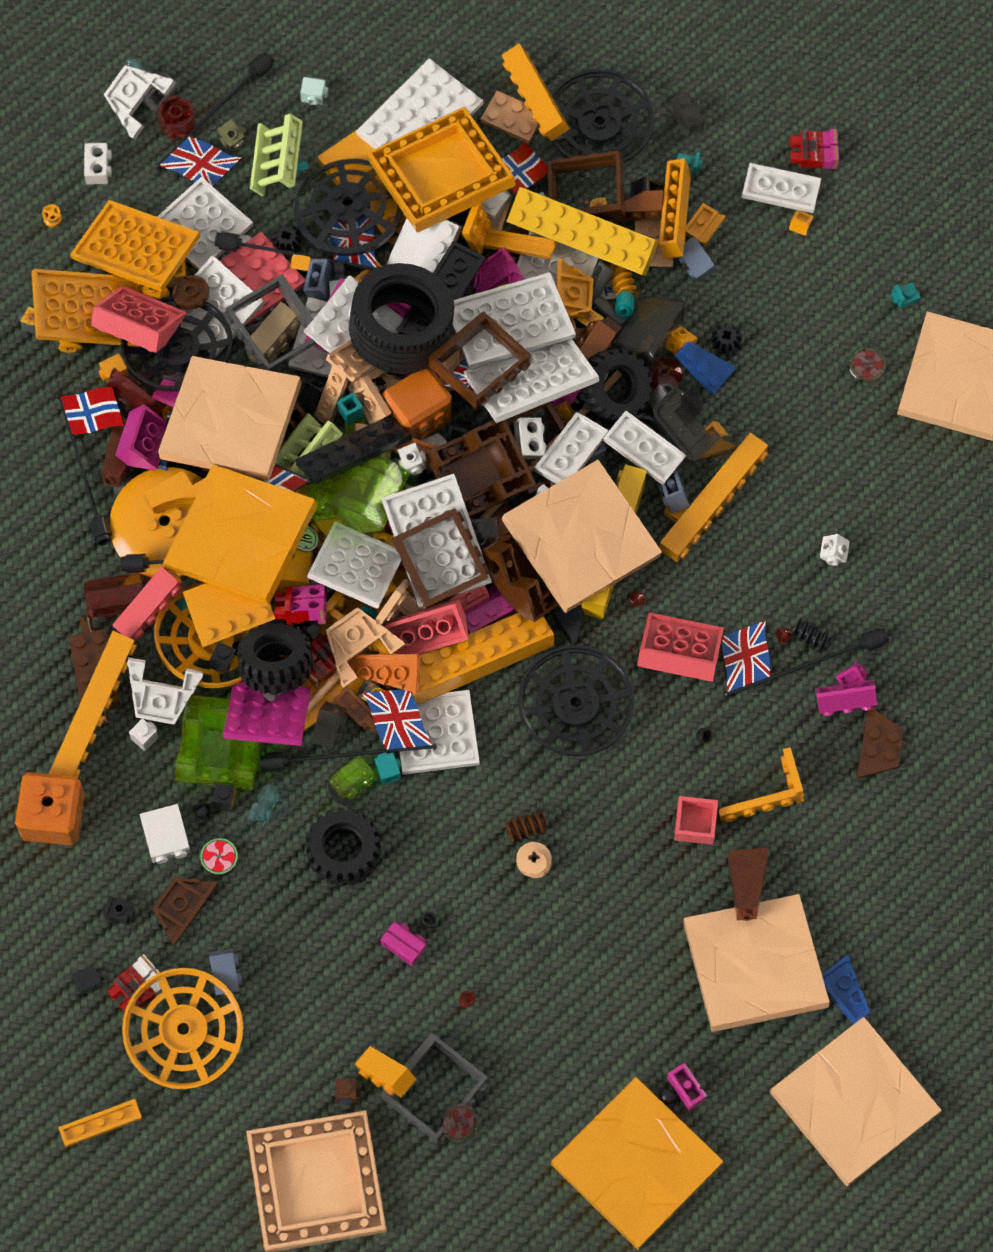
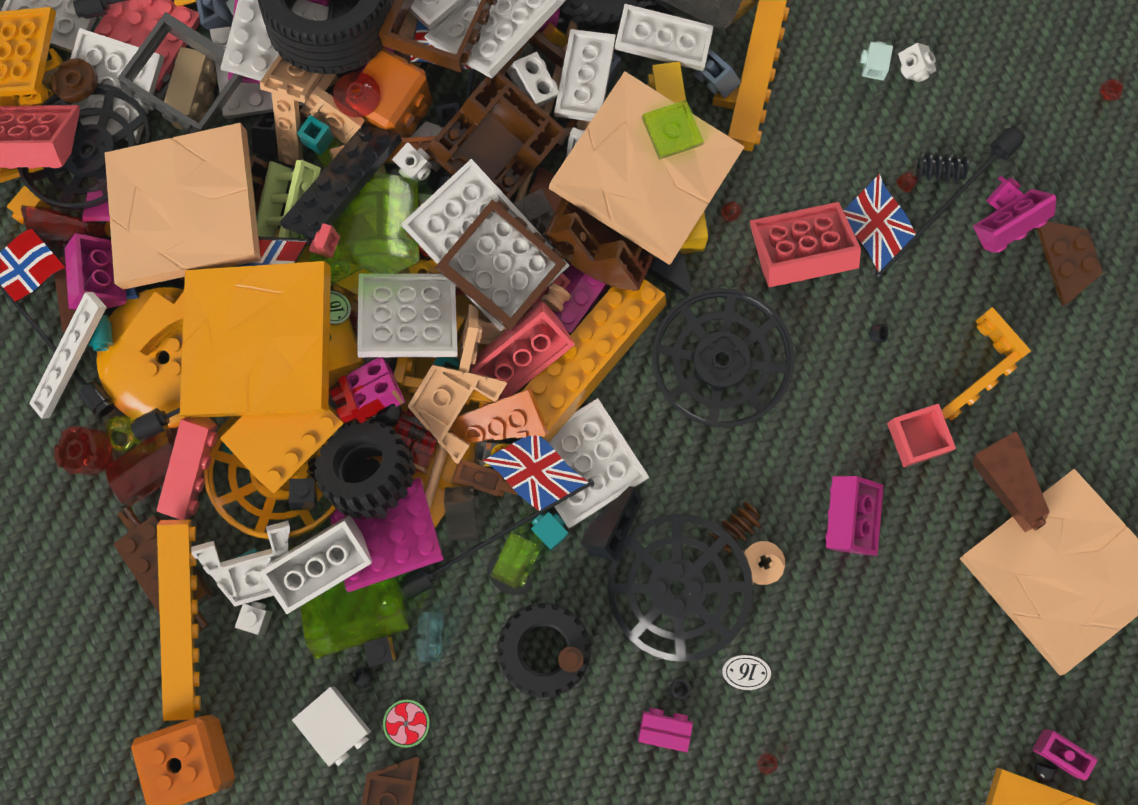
camera: 20 degrees left, 10 degrees up
none -> white plate [29,292,106,419]
none -> clear red brick [54,426,114,476]
none -> teal brick [88,315,113,351]
none -> clear neon green piece [105,416,141,451]
none -> white slope [259,515,372,614]
none -> coral bracket [309,223,341,258]
none -> clear red dish [333,72,381,117]
none -> light nougat wheel [541,283,571,313]
none -> reddish brown plate [558,647,584,672]
none -> black slope [581,486,643,560]
none -> black dish [608,514,754,662]
none -> clear neon green tile [641,100,704,160]
none -> white sticker [722,655,771,690]
none -> dark pink slope [826,476,884,556]
none -> light aqua brick [860,41,893,80]
none -> clear red plate [1100,79,1123,101]

